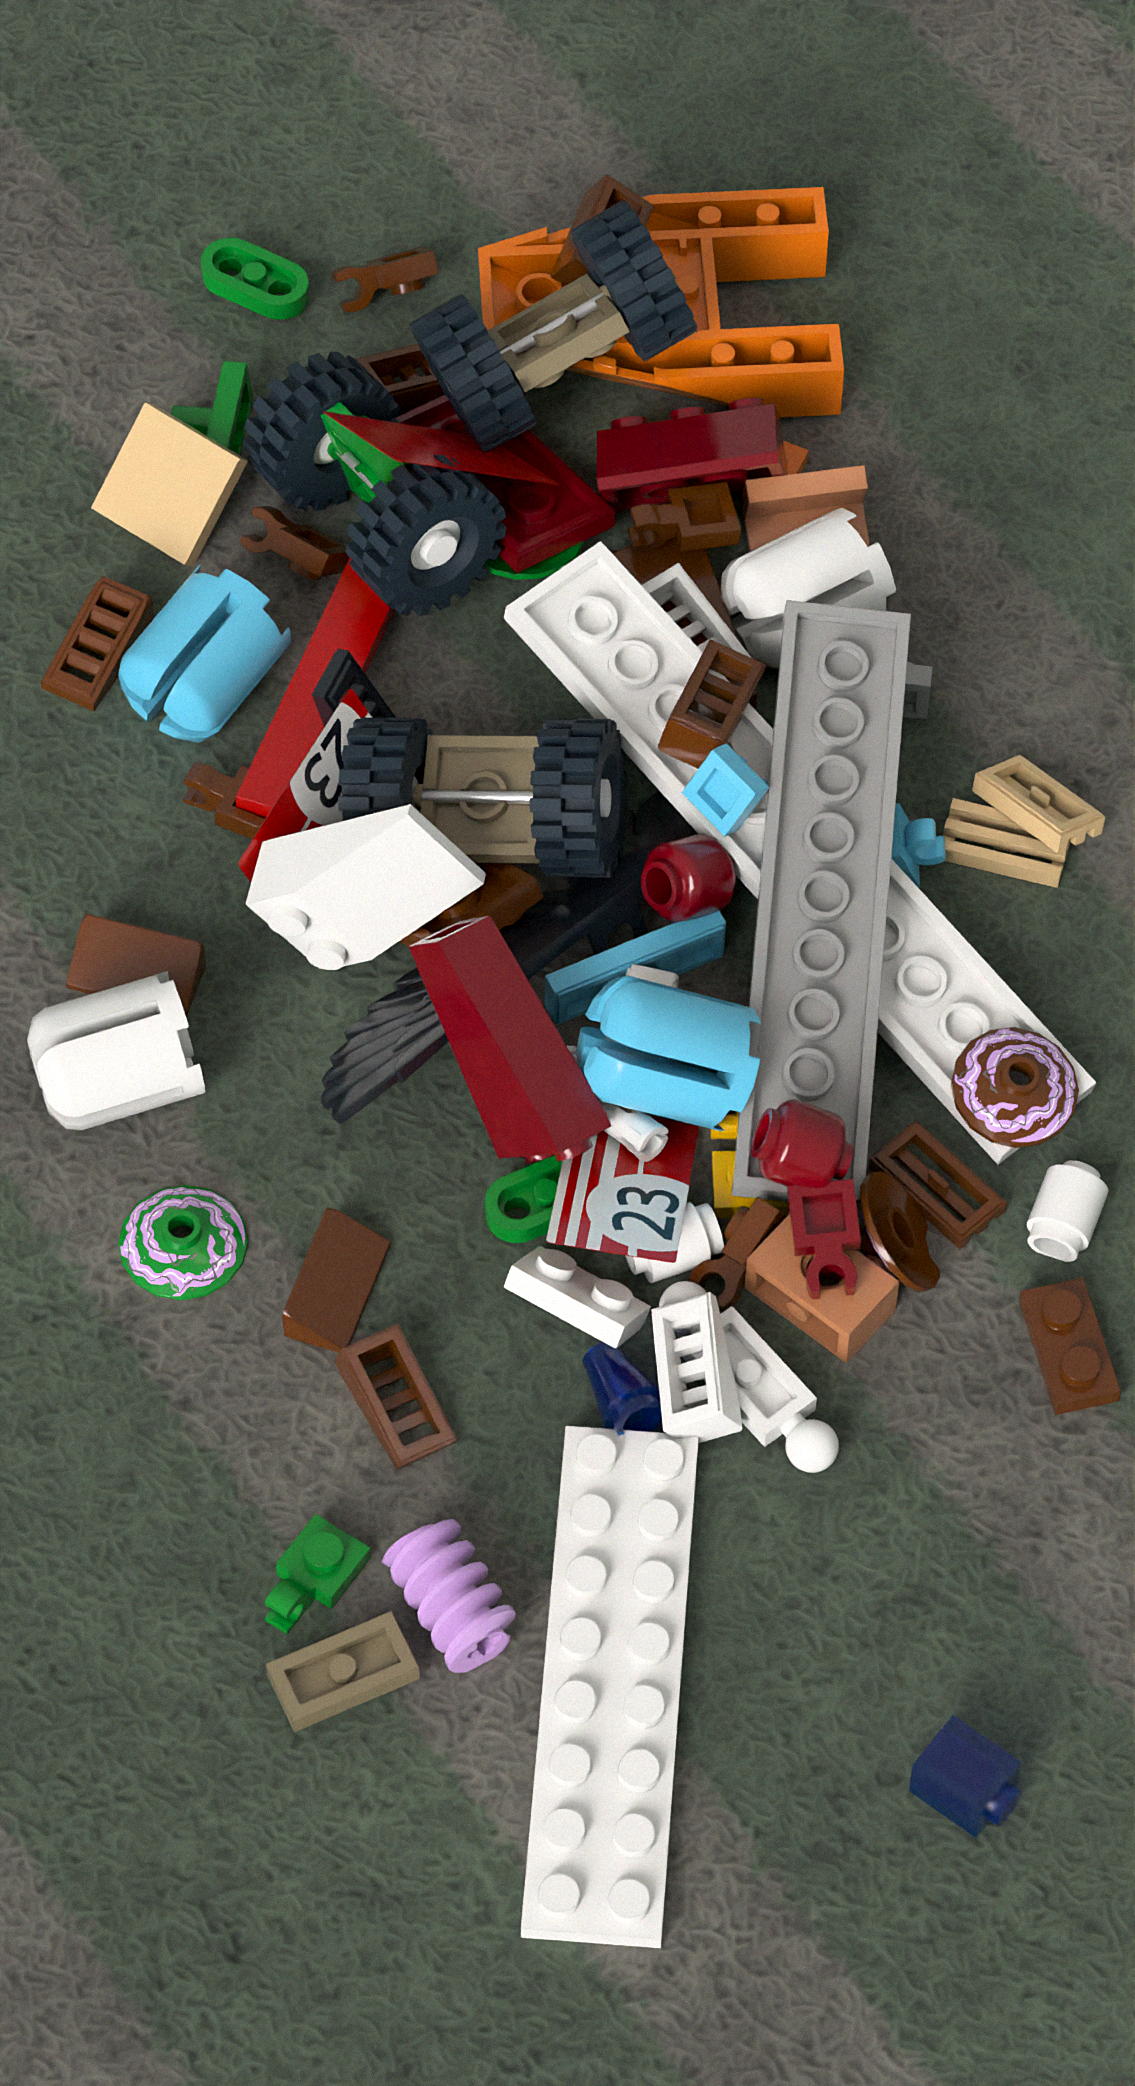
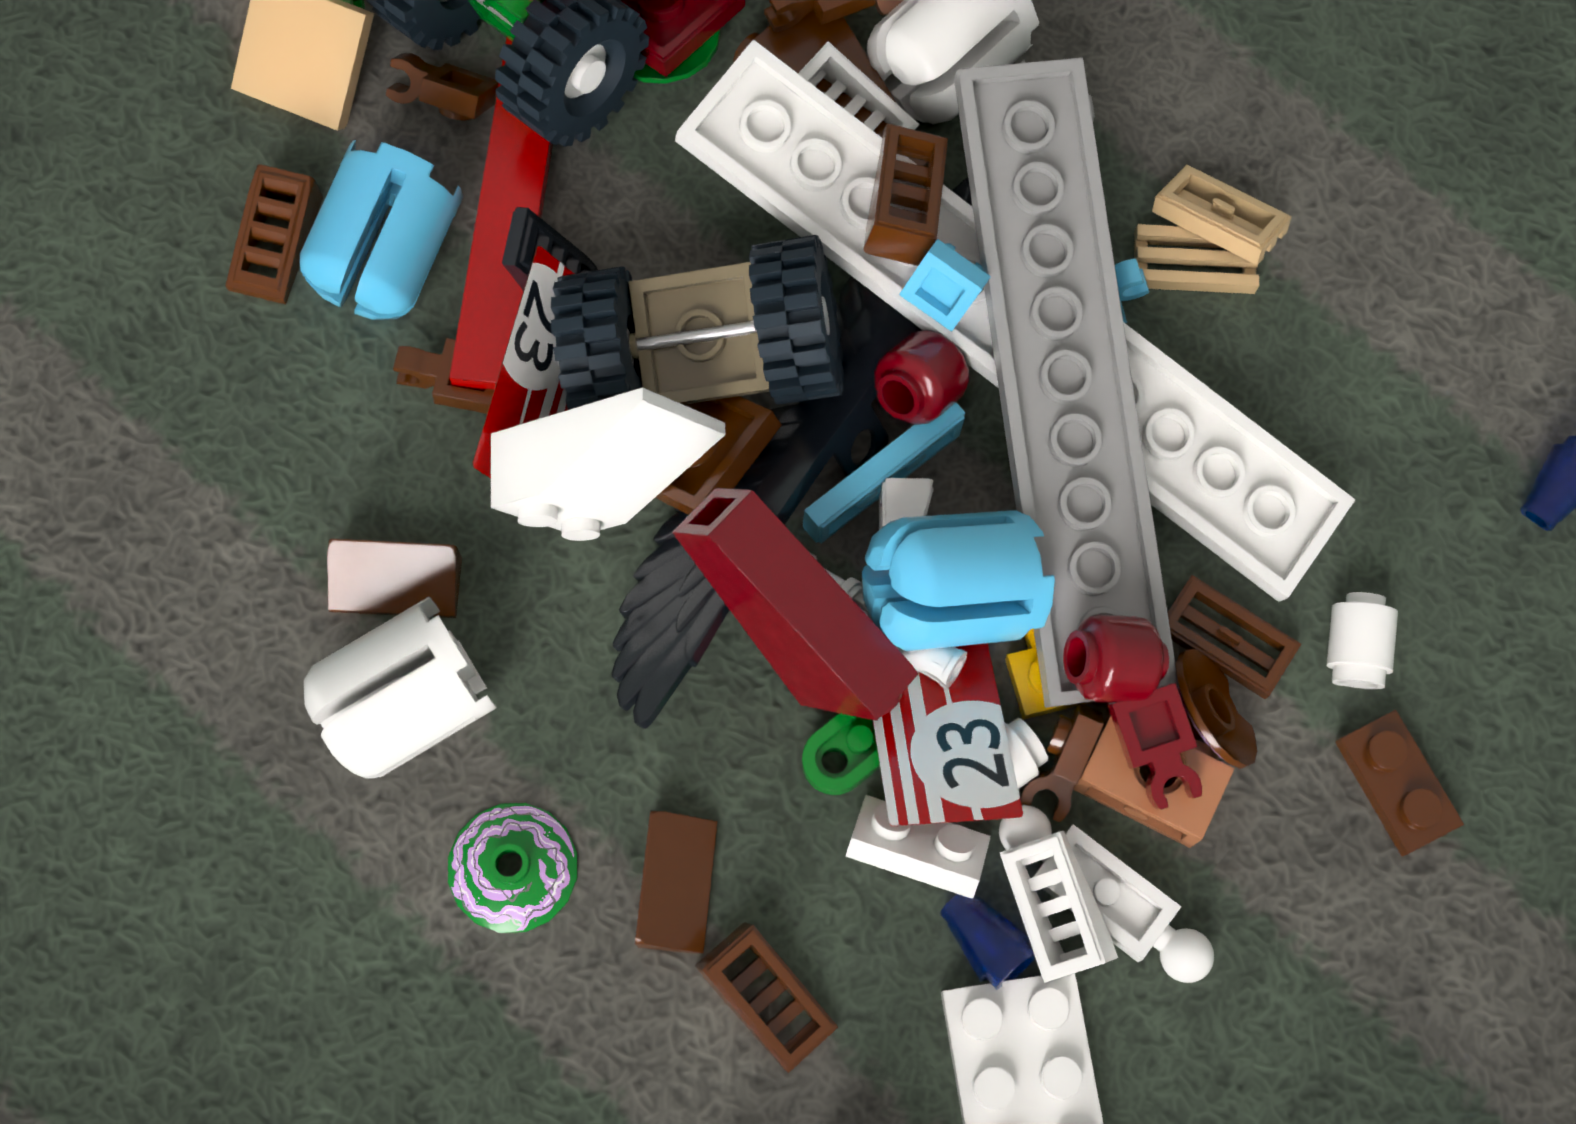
camera: 15 degrees left, 15 degrees up
dish [951,1027,1079,1148] -> none

